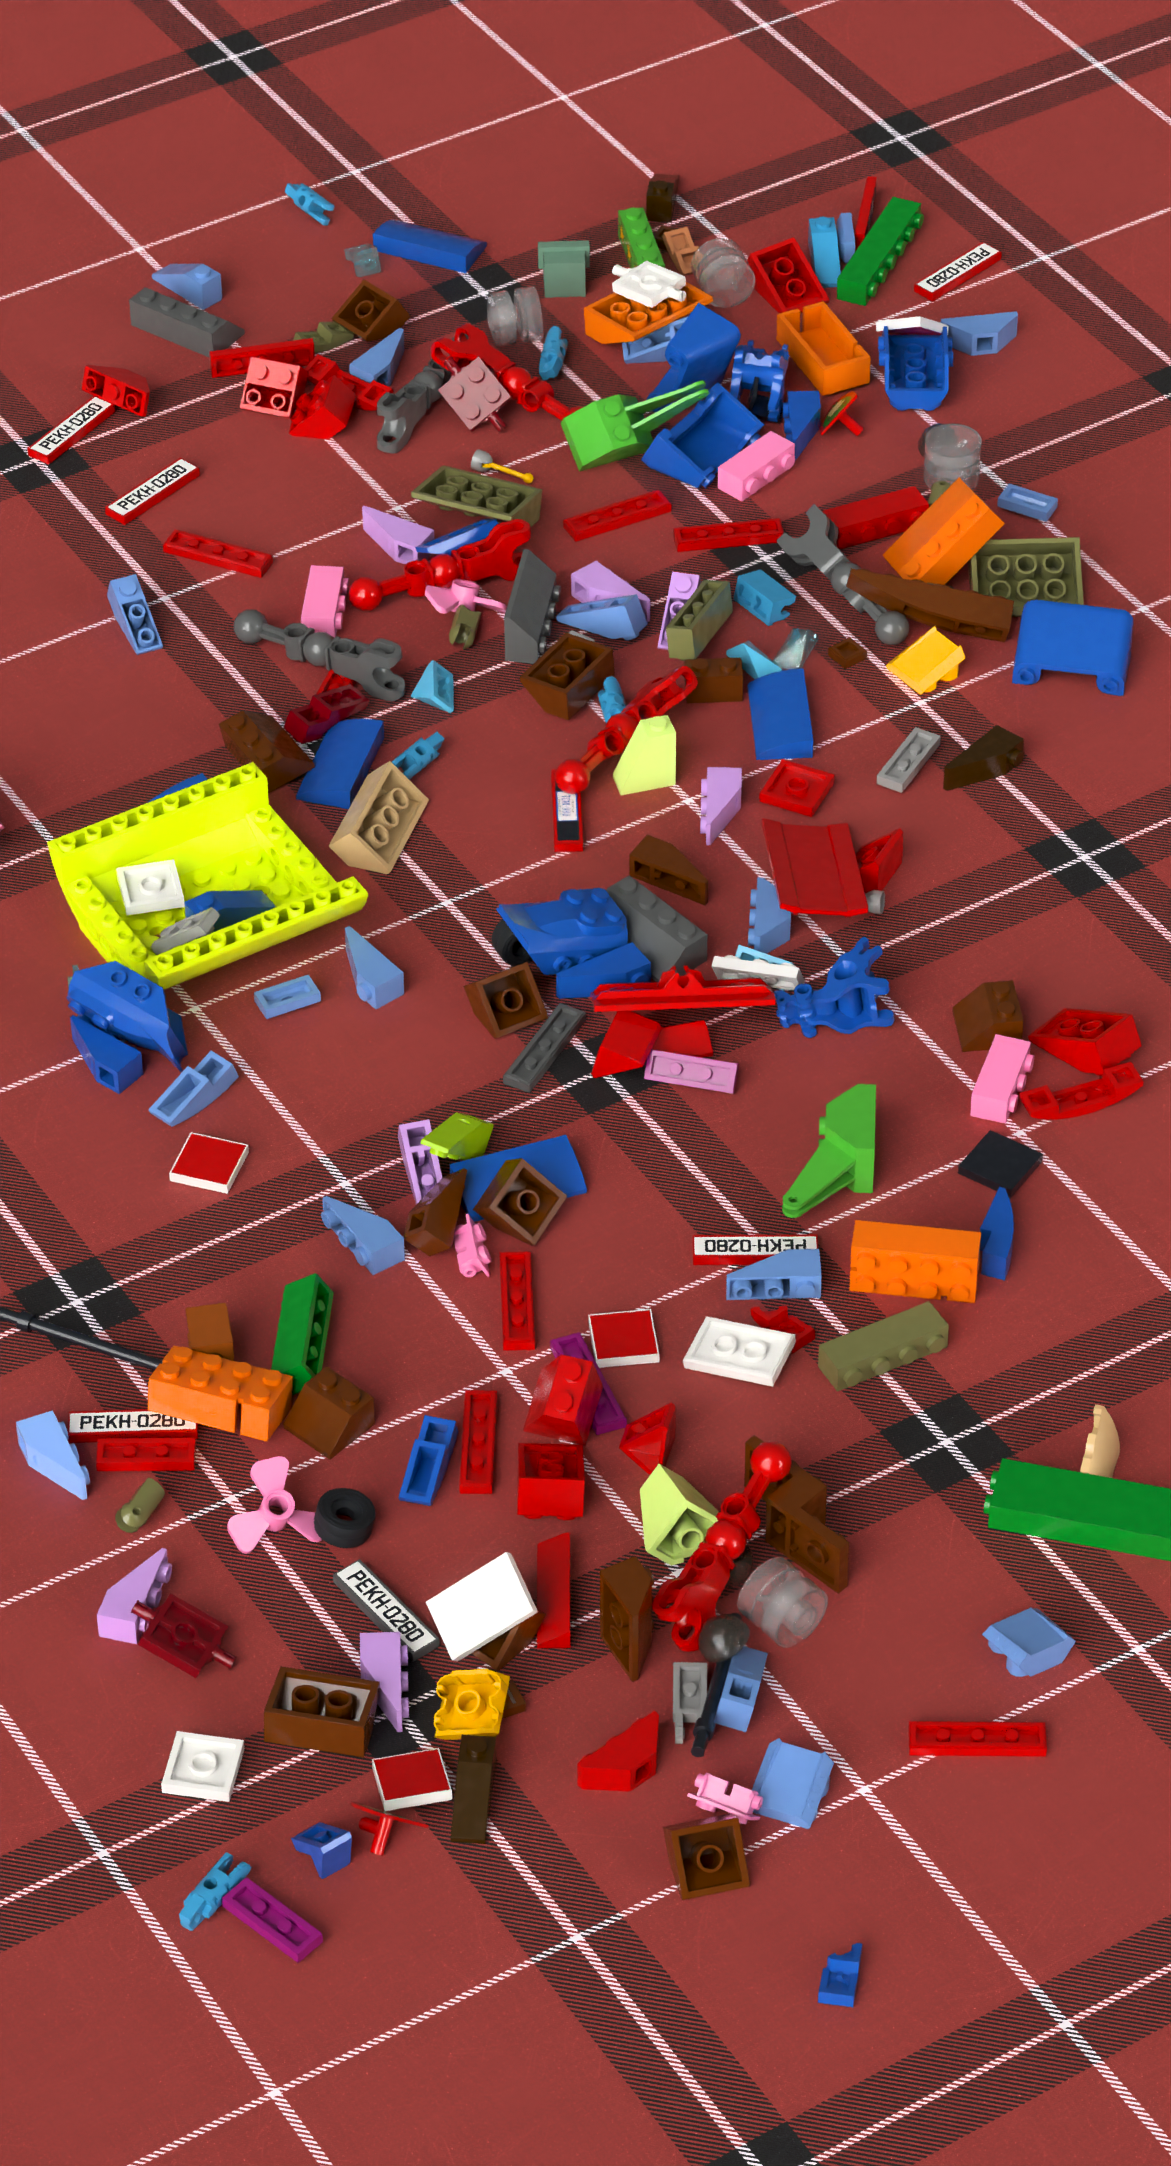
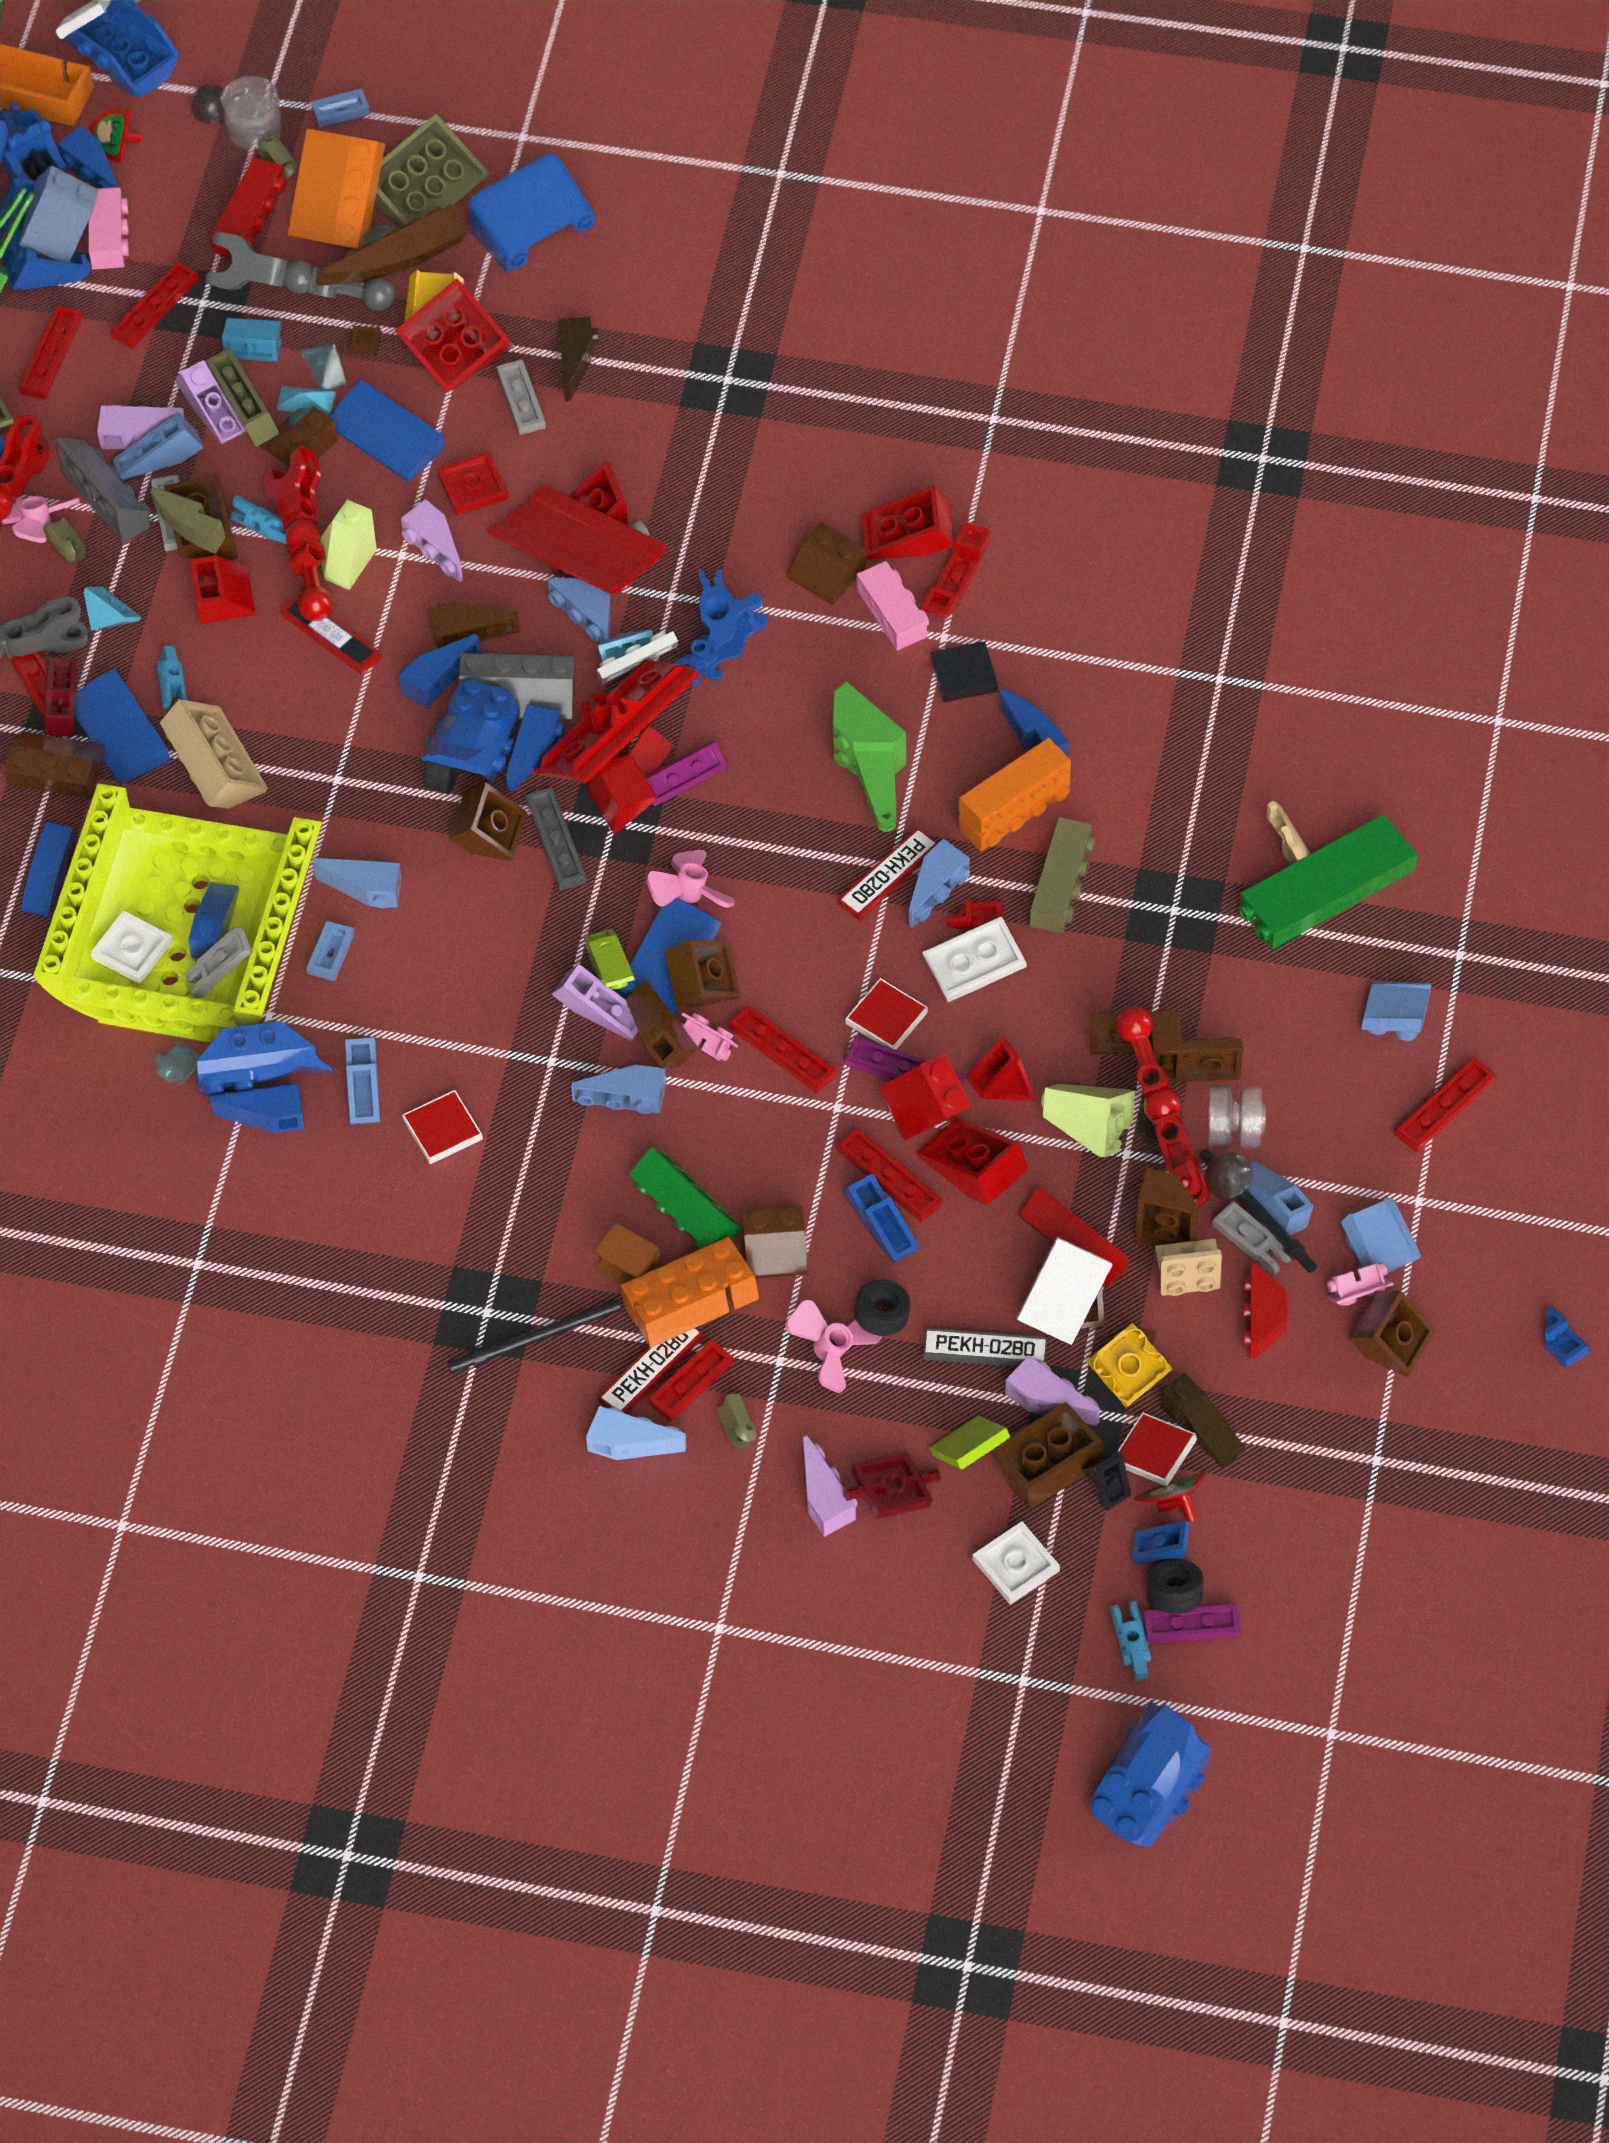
camera: 45 degrees left, 15 degrees up
none -> sand blue slope [18,165,98,262]
none -> olive slope [150,487,226,554]
none -> red slope [189,555,256,624]
none -> red slope [395,278,513,393]
none -> blue slope [399,634,481,709]
none -> bright pink piece [647,850,735,908]
none -> lime tile [930,1415,1010,1469]
none -> black slope [1082,1451,1132,1511]
none -> blue slope [1090,1701,1211,1846]
none -> black tyre [1147,1559,1204,1614]
none -> tan bracket [1155,1239,1222,1296]

